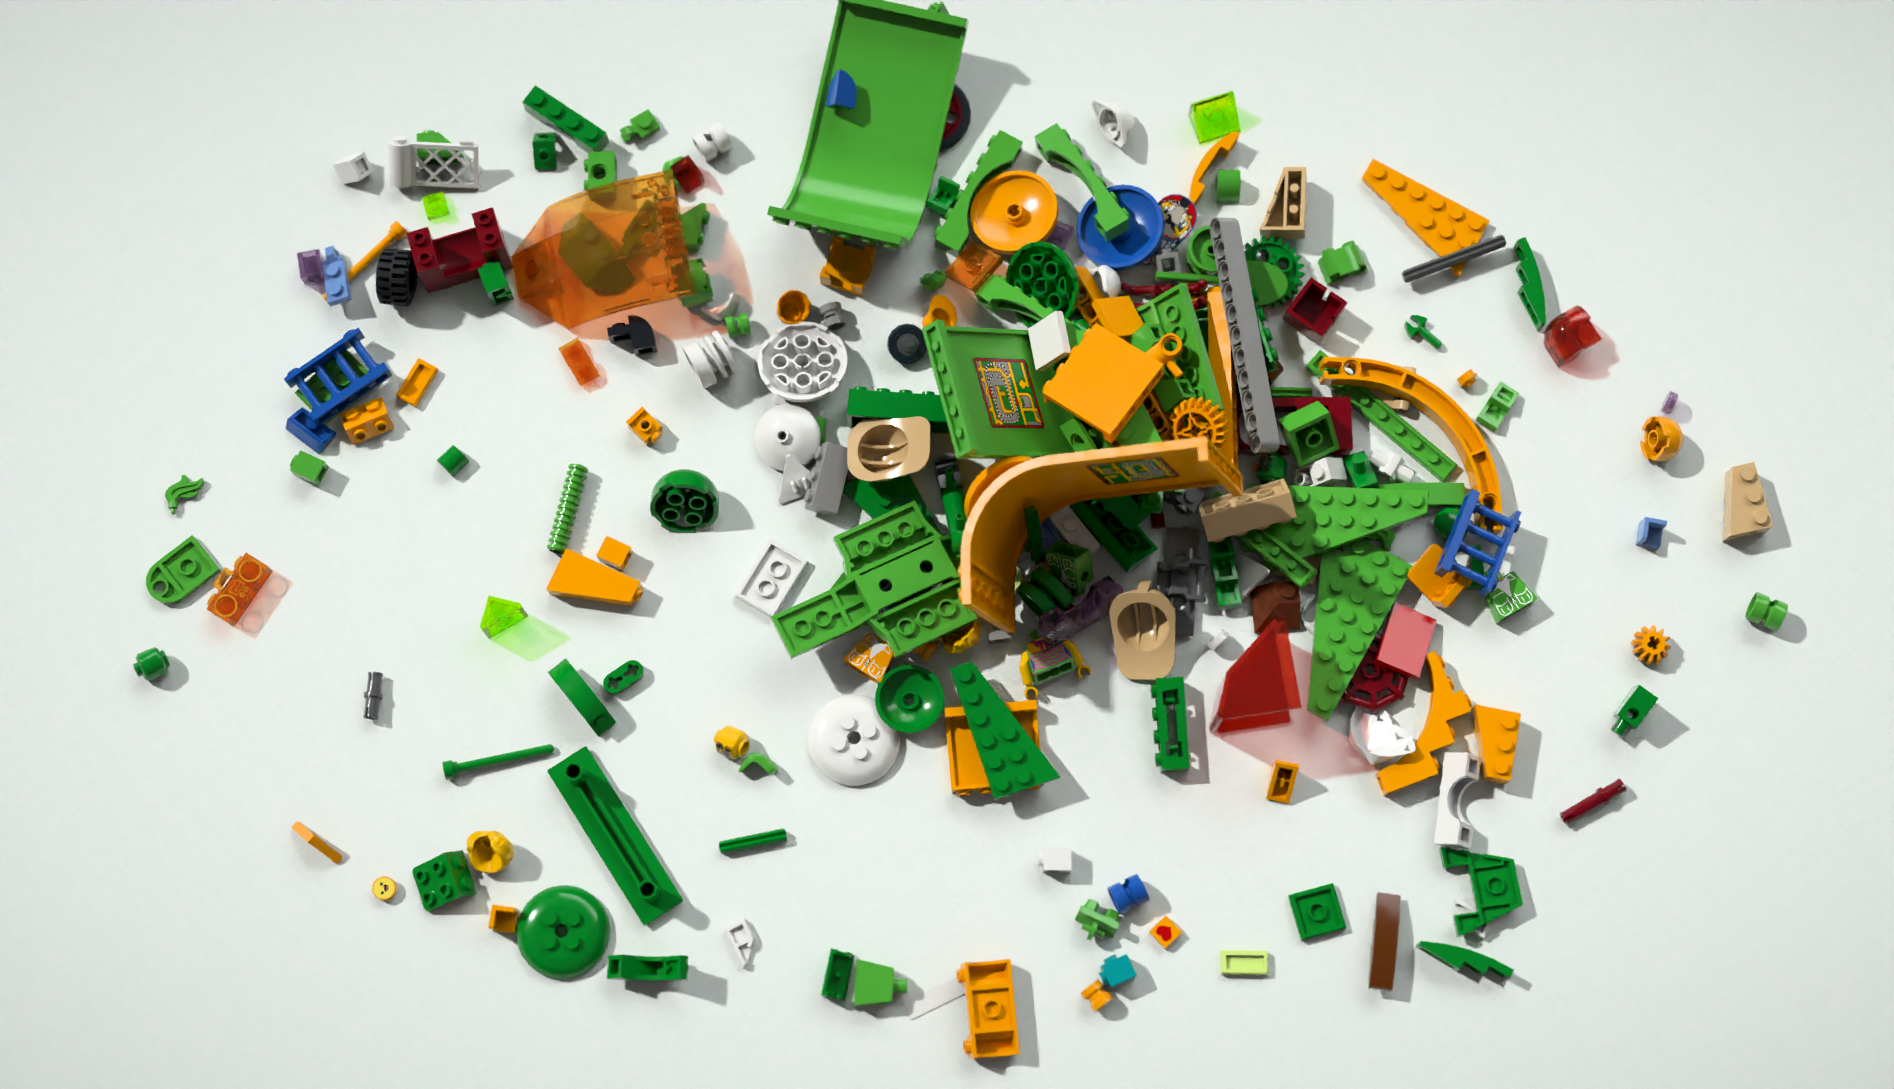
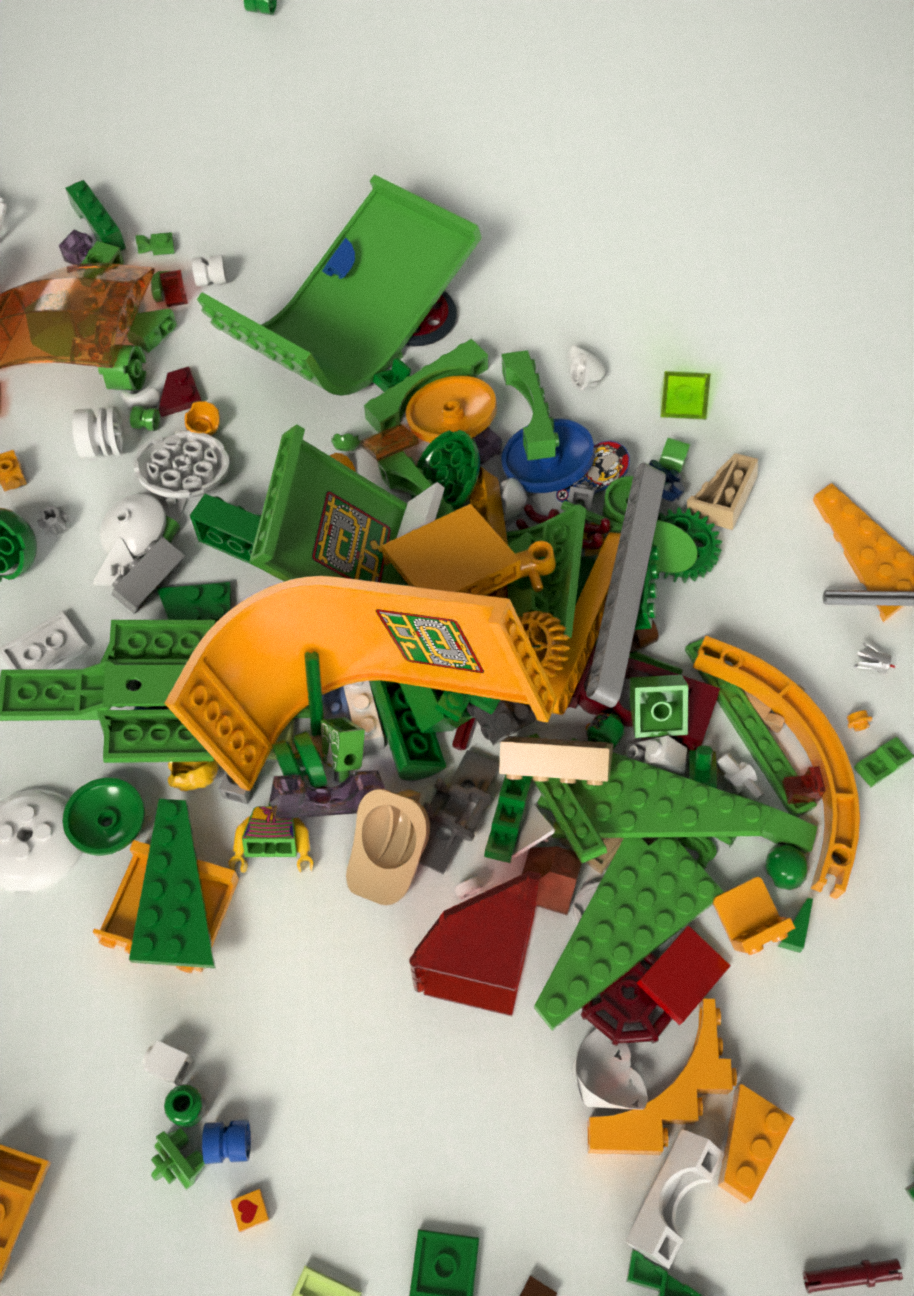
camera: 25 degrees right, 15 degrees down
green bracket [532,132,557,170] -> none
black brick [607,315,657,356] -> none
light grey wheel [819,302,846,331] -> none
light orange panel [820,235,876,297] -> none
light orange torso [844,632,894,684] -> none
tan piece [847,416,931,482] -> none
light orange wheel [912,641,939,662] -> none
light orange wheel [1080,979,1113,1012] -> none
light orange tile [1091,296,1143,340] -> none
teal brick [1098,954,1137,988] -> none
green brick [1150,677,1190,773] -> none
light orange slope [1188,131,1240,206] -> none
light orange slope [1266,760,1299,804] -> none
dark red piece [1282,277,1348,344] -> none
bright green cylinder [1317,241,1368,285] -> none
green bar [1404,315,1442,349] -> none
blue fence [1434,489,1521,597] -> none
bright green torso [1484,570,1537,624] -> none
none -> light grey gear [37,506,70,536]
none -> clear purple brick [58,229,93,267]
none -> dark red wing [158,366,202,417]
none -> green head [164,1084,206,1128]
none -> dark blue plate [649,460,685,502]
none -> clear red panel [782,766,826,804]
none -> flat silver piece [854,642,895,674]

